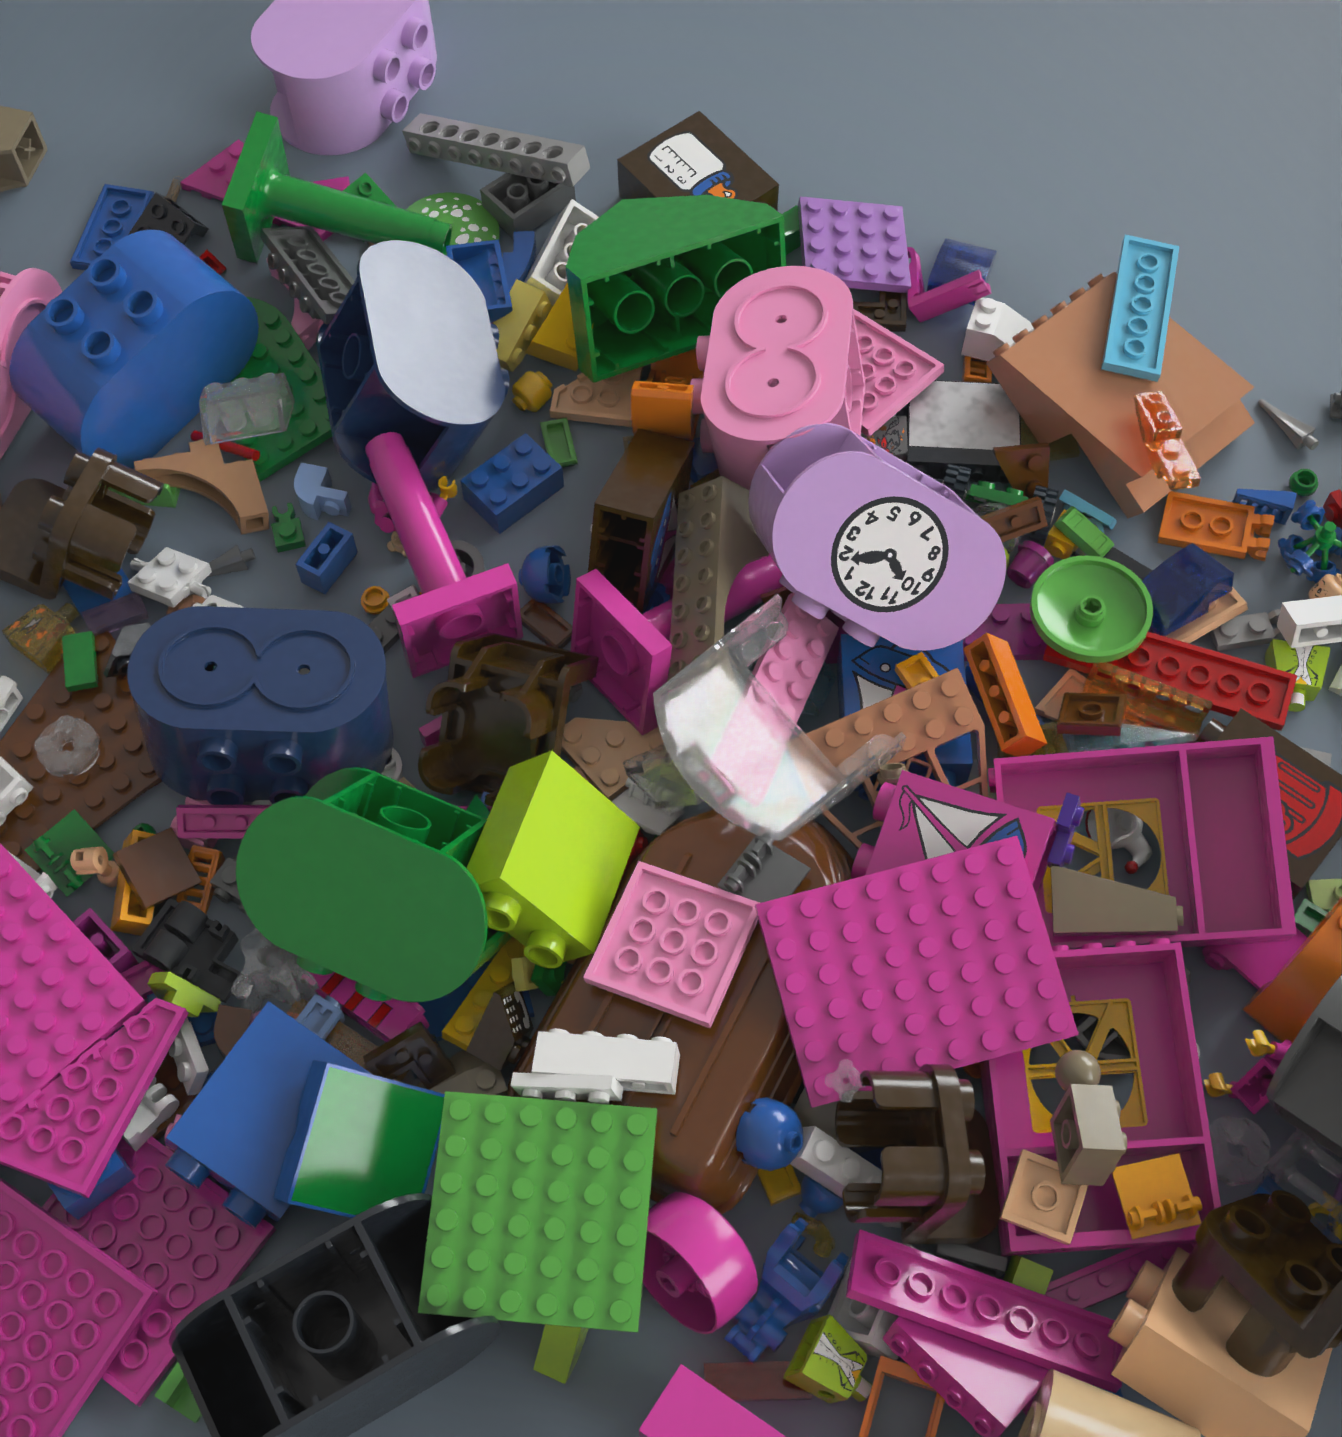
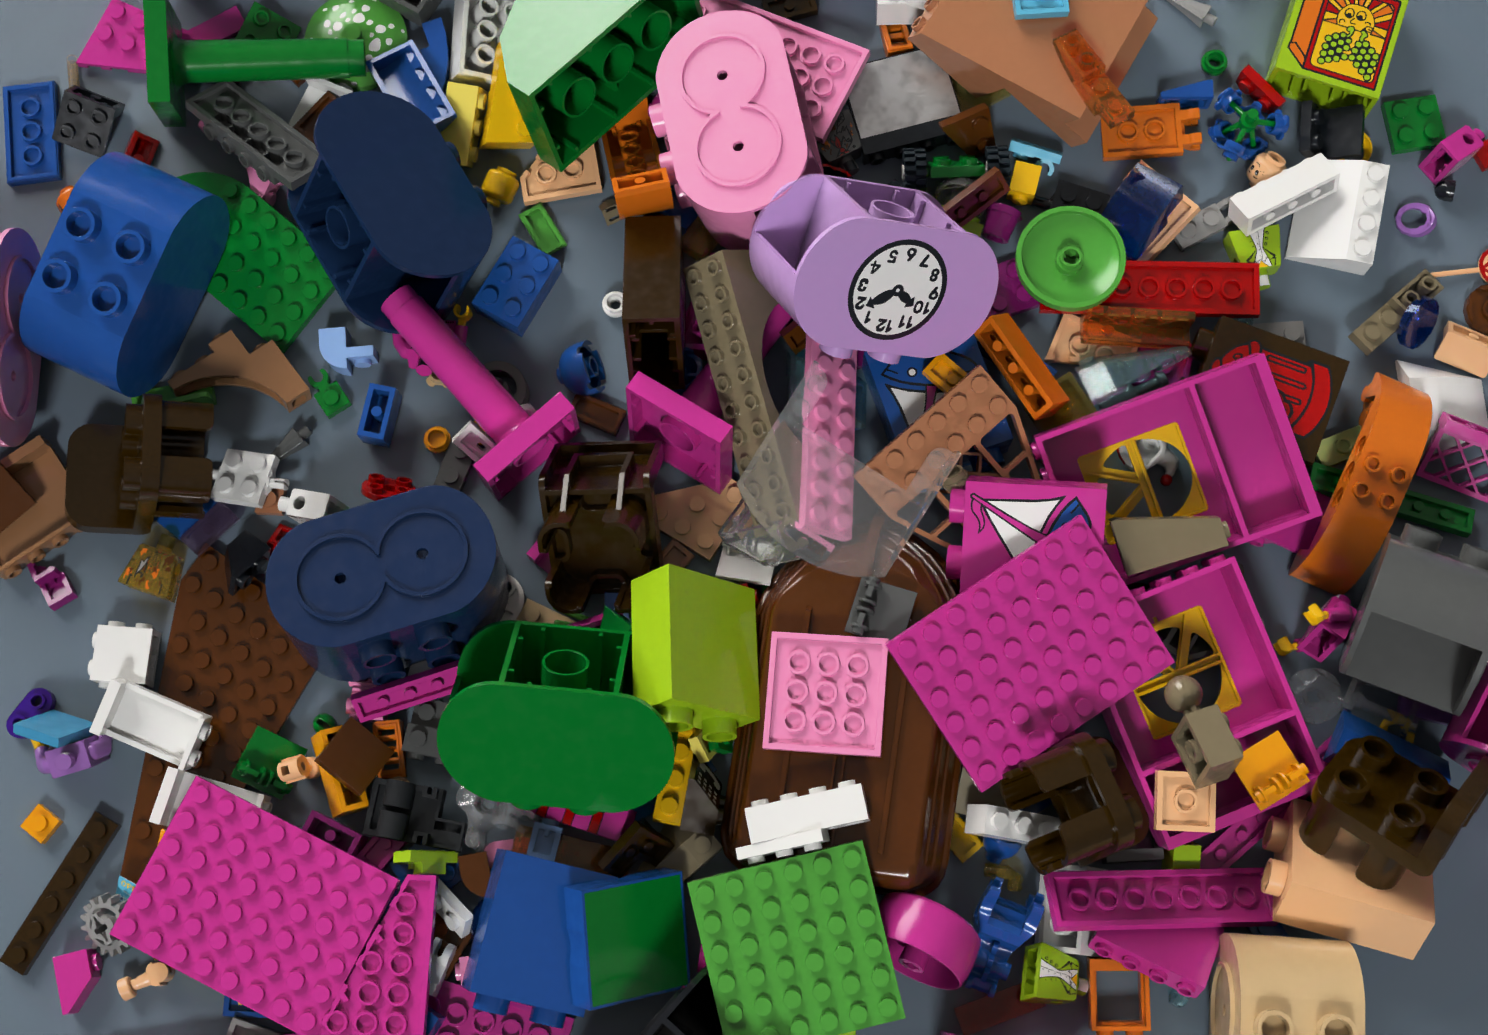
camera: 15 degrees left, 15 degrees up
clear plate [34,715,100,777] -> none
green tile [62,631,98,692] -> none
red bar [190,430,260,461] -> none
clear slope [199,373,295,445] -> none
blue cylinder [736,1097,803,1171] -> none
clear plate [825,1059,865,1102] -> none
dark purple plate [1047,792,1085,868] -> none
bright green tile [1054,506,1115,557] -> none
reddish brown tile [1057,692,1126,736] -> none

